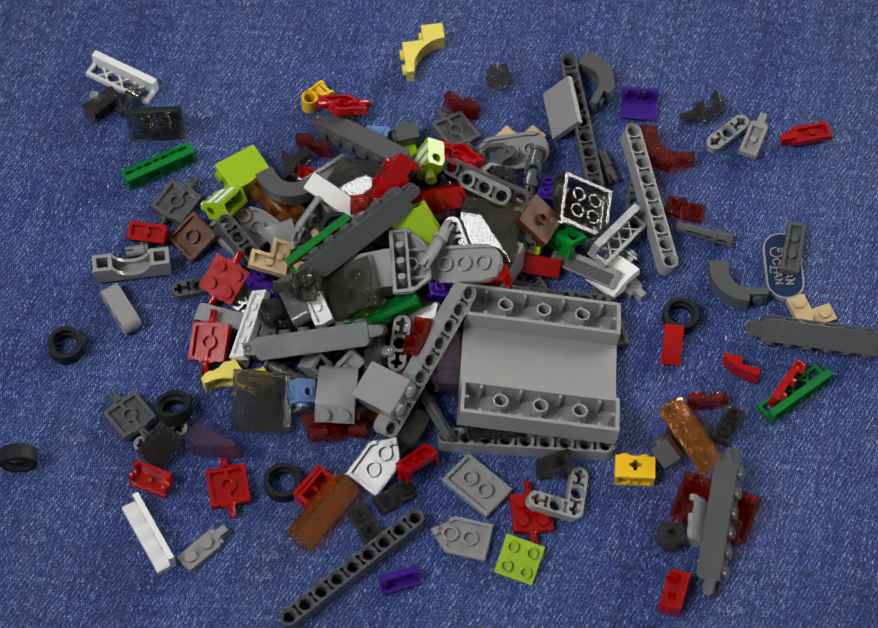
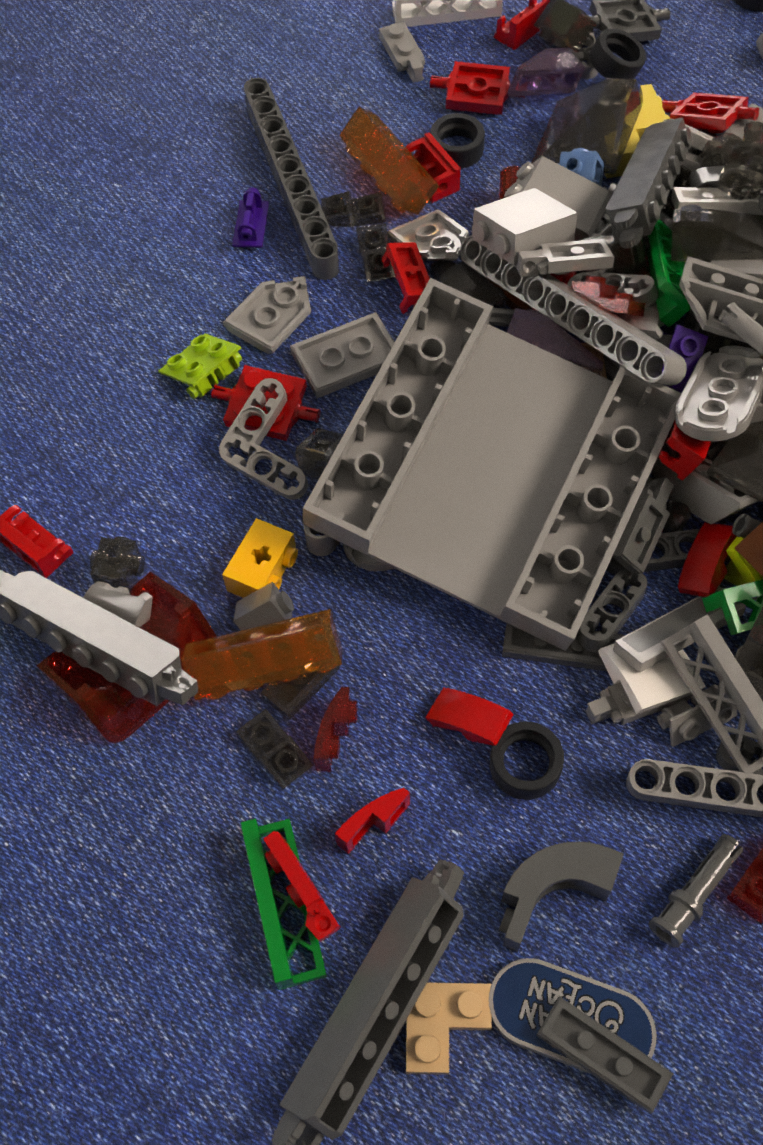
camera: 115 degrees right, 0 degrees up
none -> light grey hinge [517,238,614,277]

